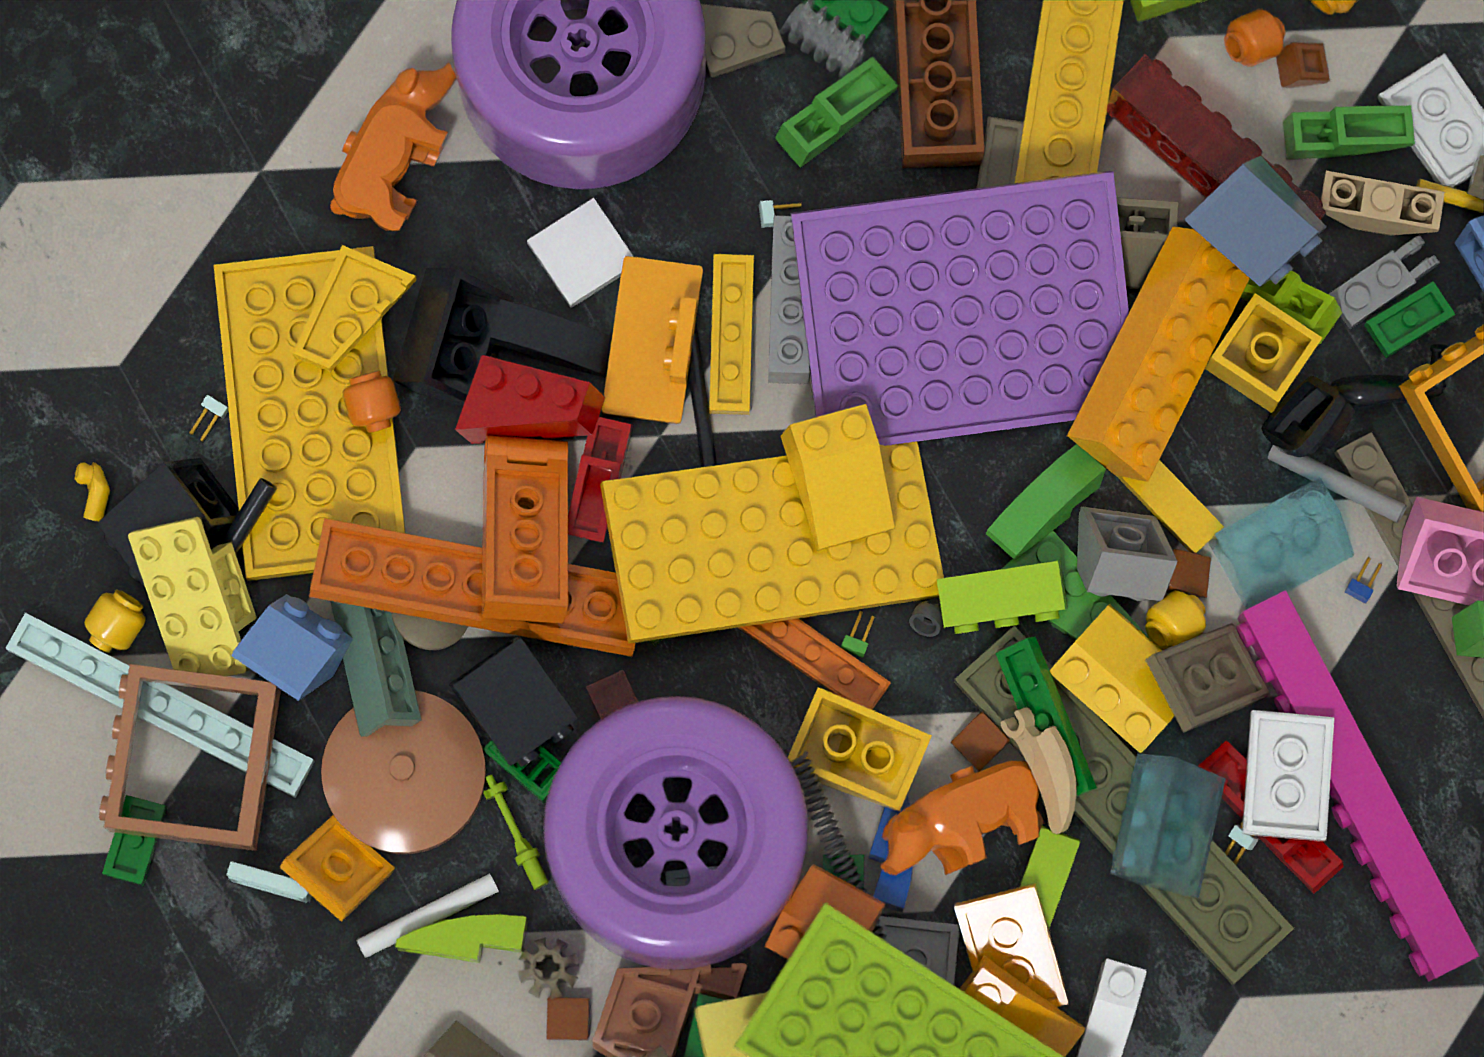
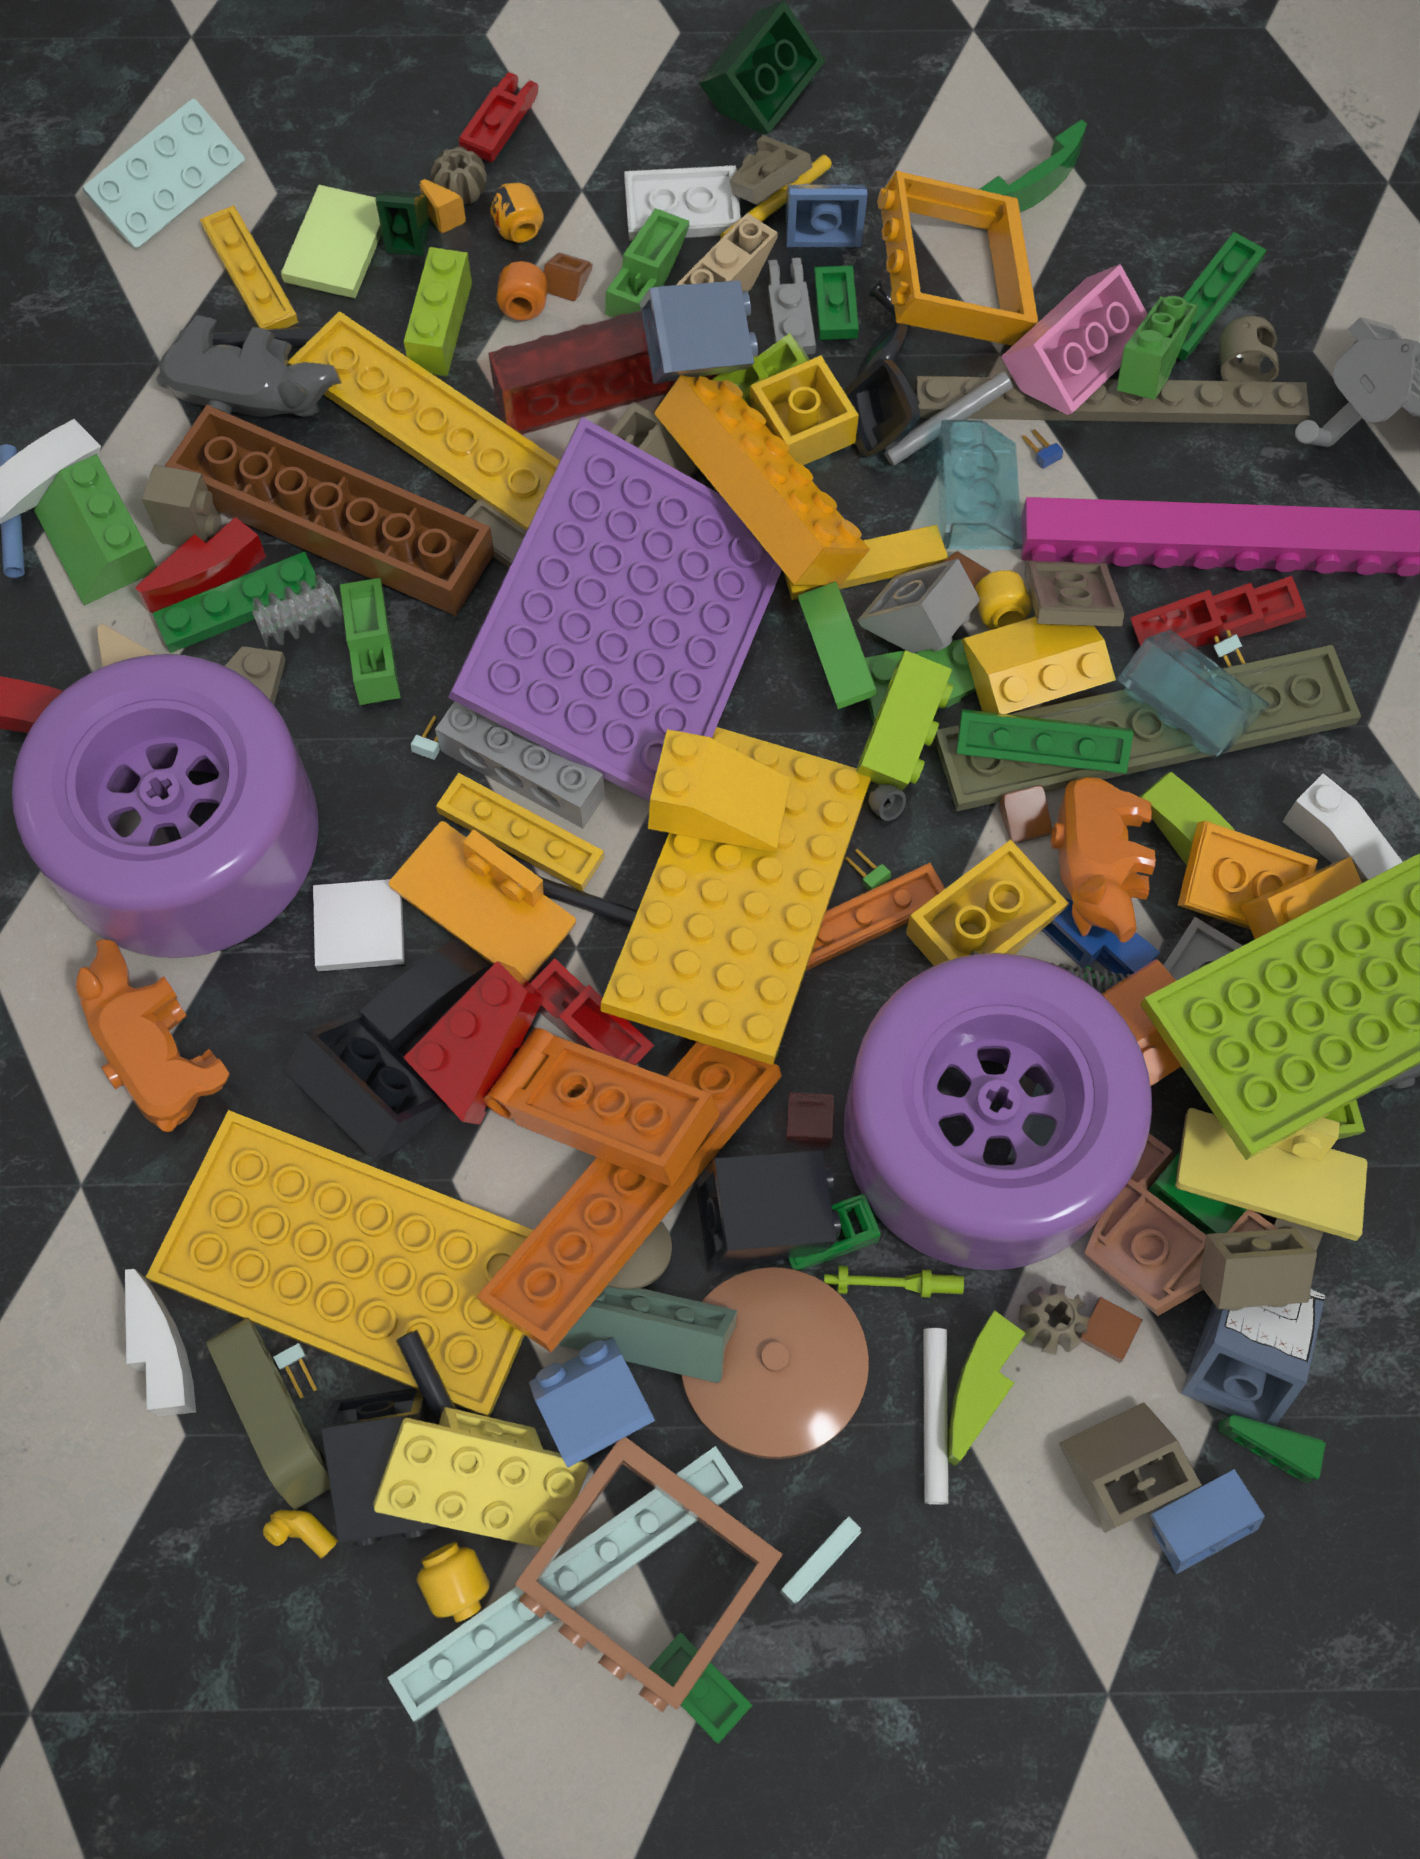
camera: 60 degrees left, 10 degrees down
light orange tile [280,815,395,922] -> none
yellow wing [292,245,417,372] -> none
orange head [343,371,401,433] -> none
tan piece [1001,707,1076,834] -> none
white tile [1242,710,1334,842] -> none
none -> white slope [125,1269,196,1417]
none -> olive beam [206,1317,331,1510]

